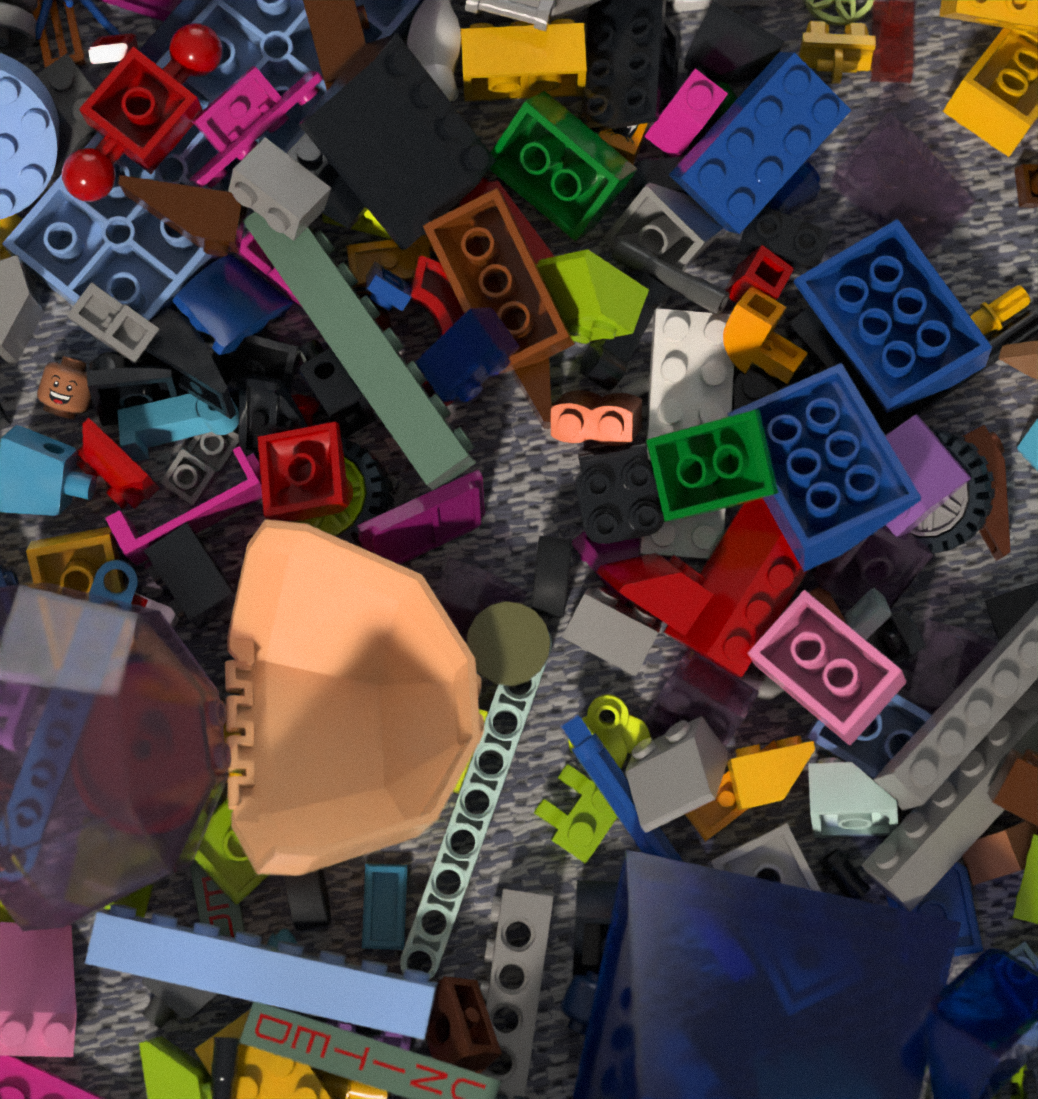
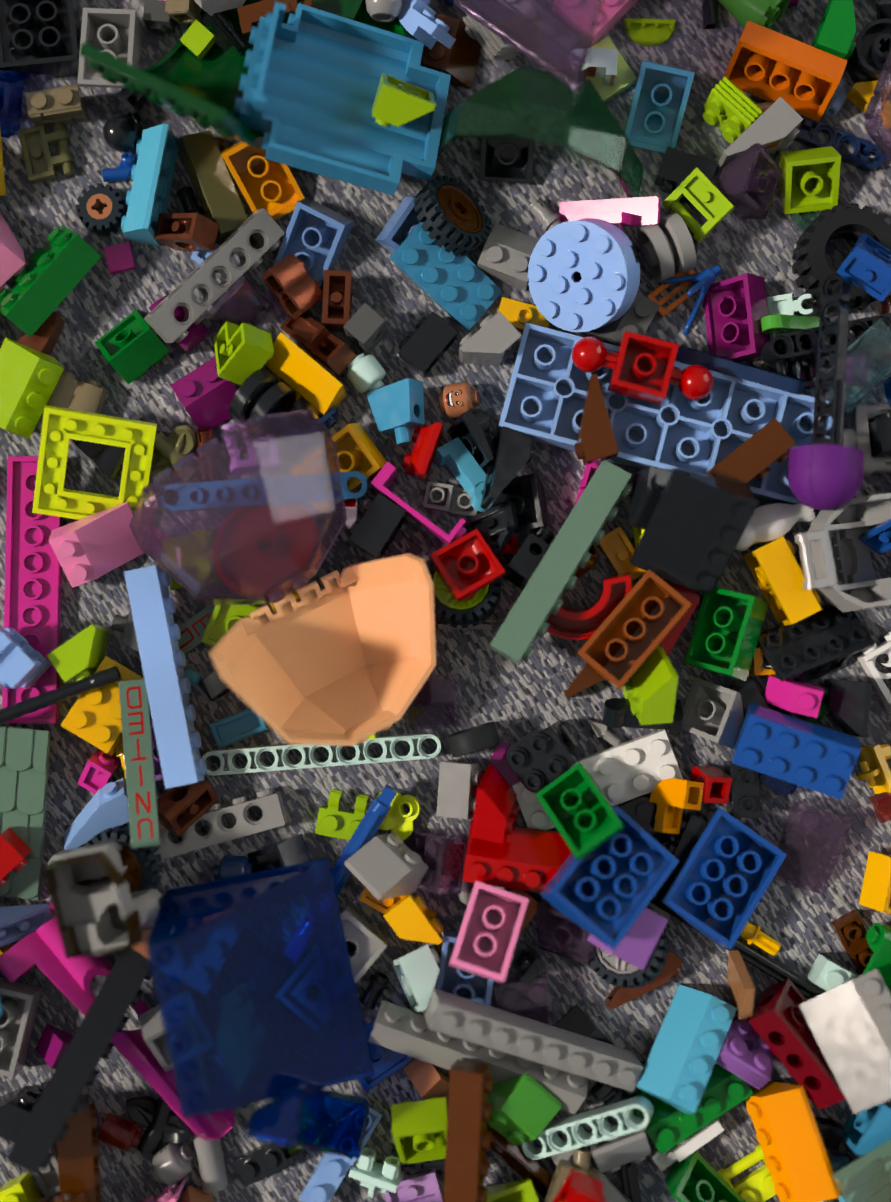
camera: 70 degrees right, 5 degrees up
light grey slope [67,282,160,363] -> none
tile [88,33,138,64] -> none
blue slope [172,254,293,355] -> none
dark pink bracket [189,66,323,188] -> none
light grey brick [228,137,331,241] -> none
magenta piece [357,469,485,565] -> none
blue plate [366,262,411,311] -> none
clear blue brick [415,307,520,402] -> none
olive tile [467,601,551,686] -> none
brick [551,390,642,446] -> none
dark grey piece [612,237,730,315] -> none
light aqua tile [844,588,892,640] -> none

